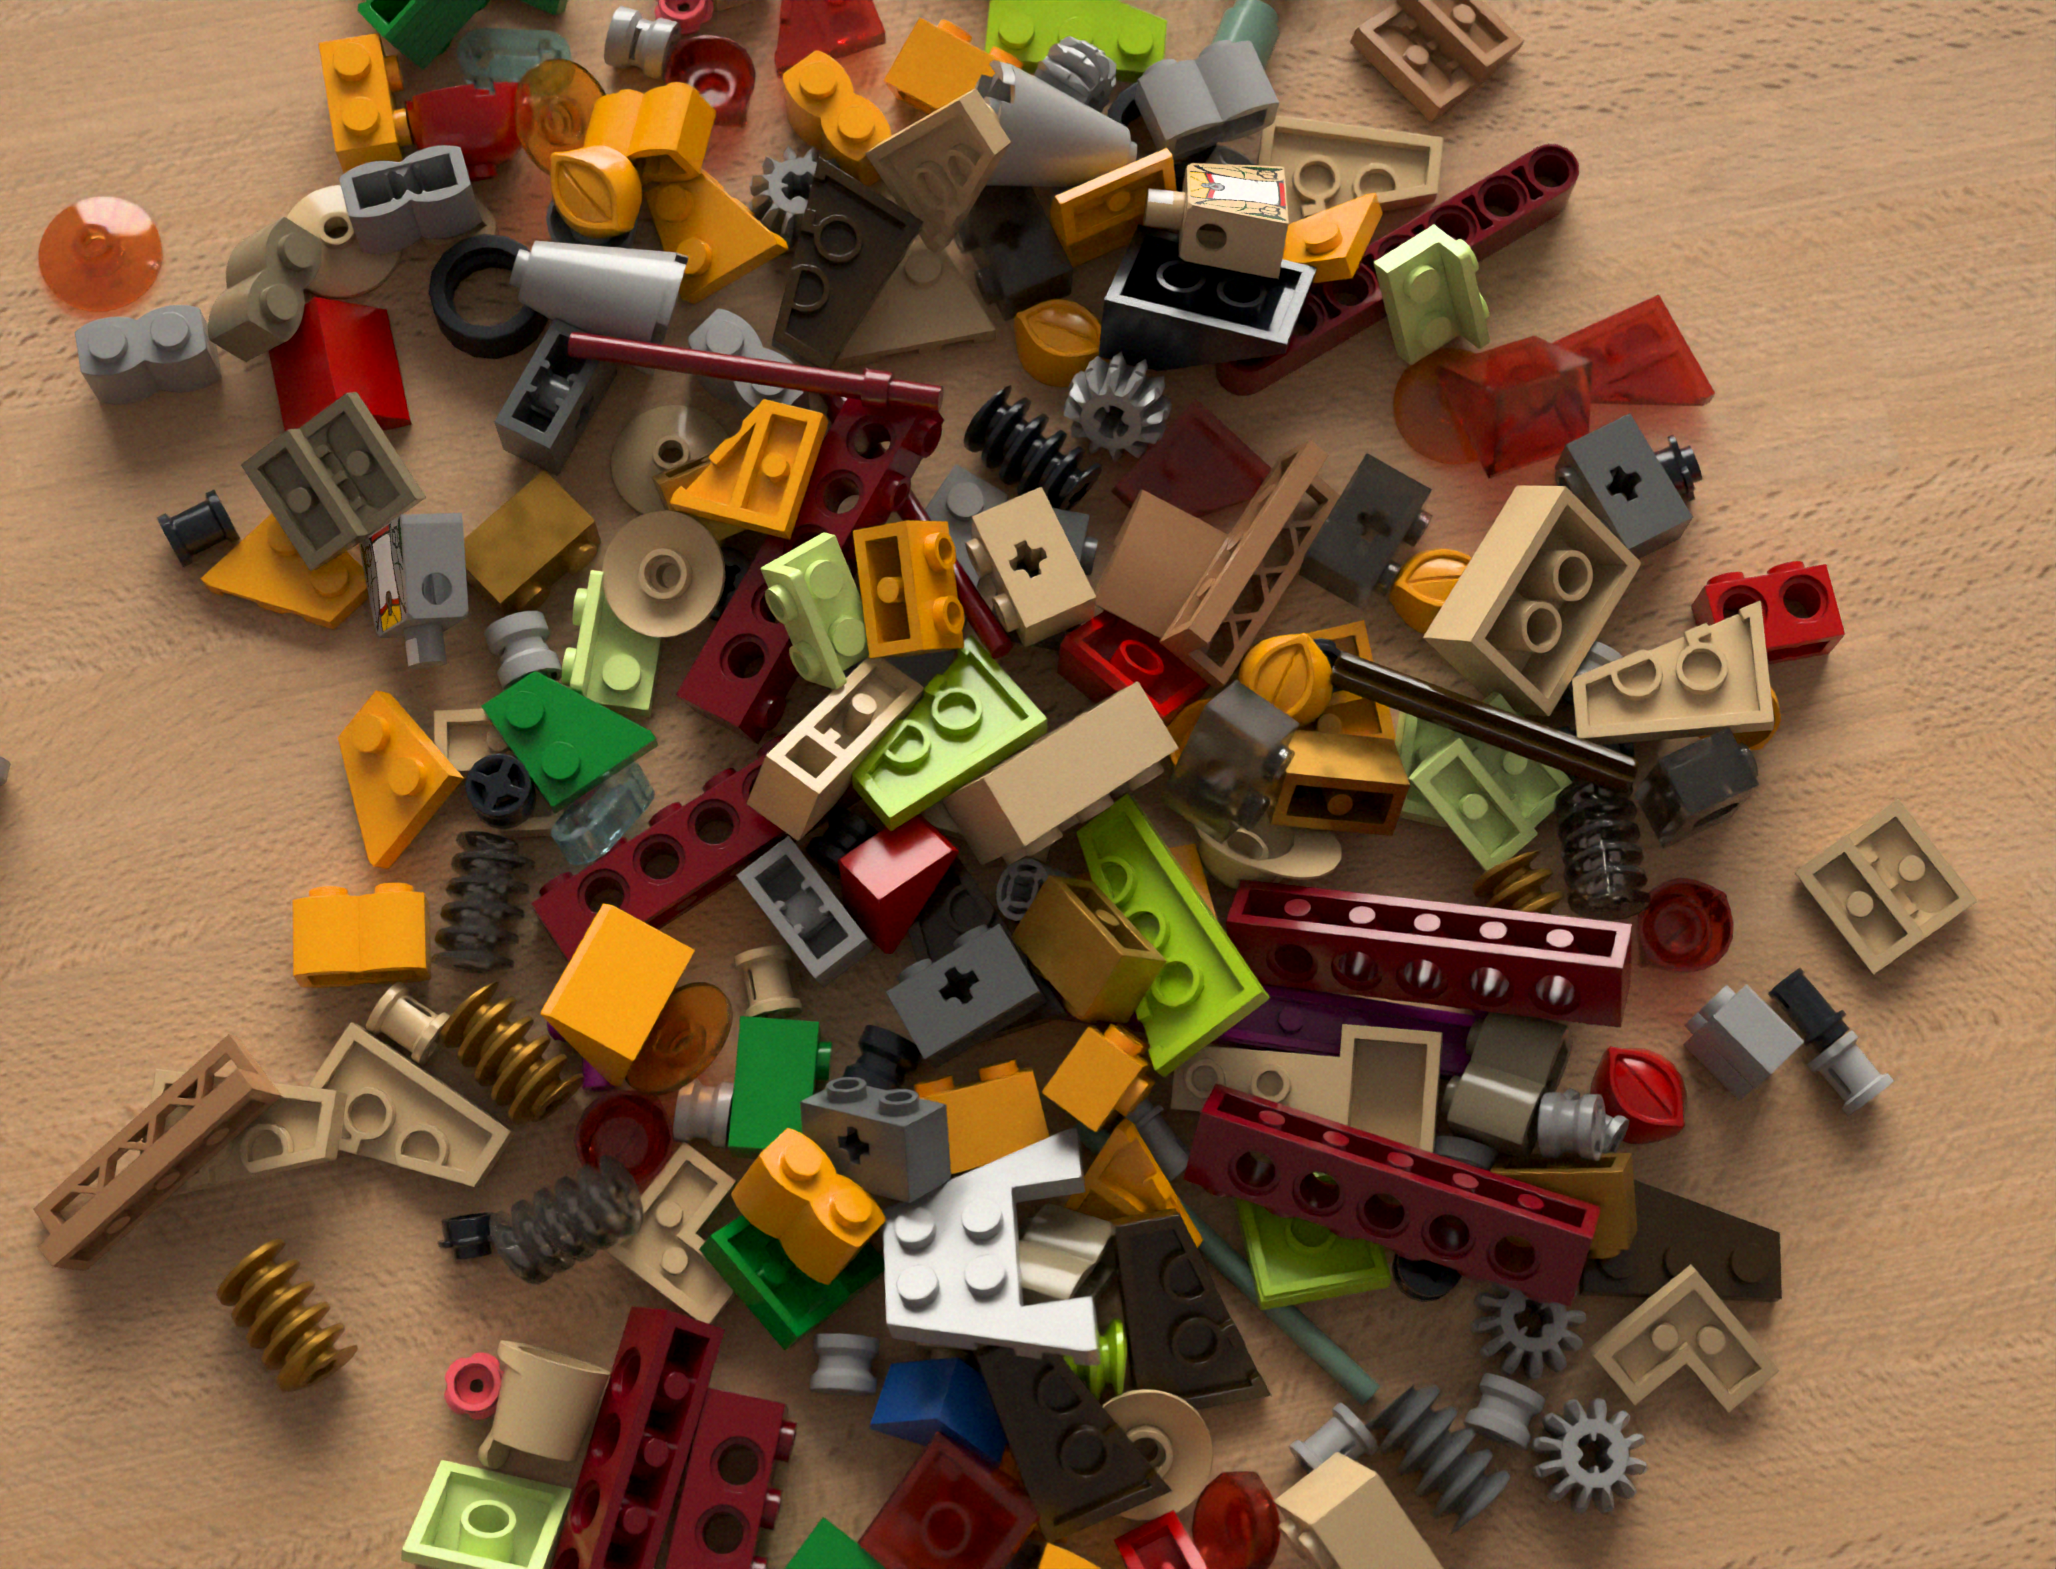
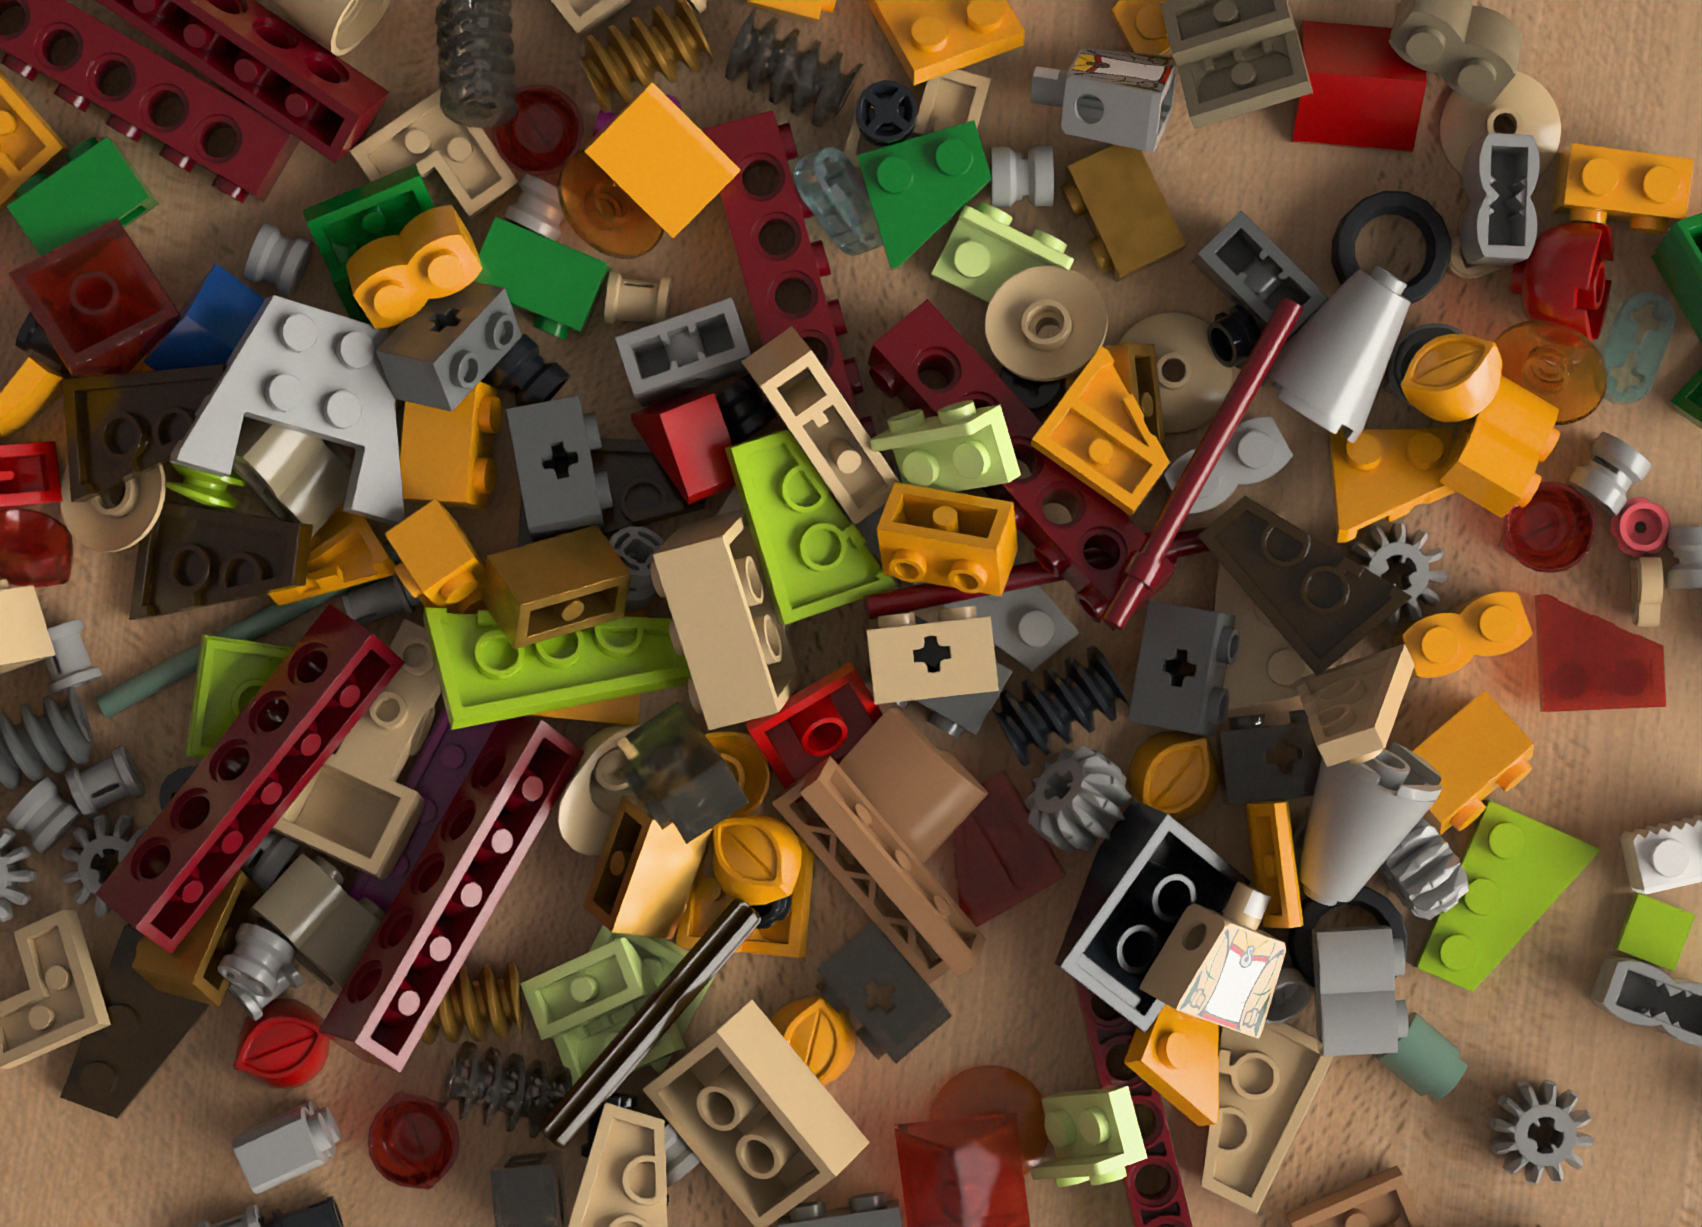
camera: 115 degrees right, 15 degrees up
none -> light grey bush [65,745,146,821]
none -> dark grey brick [1128,600,1240,736]
none -> black plate [1207,305,1261,369]

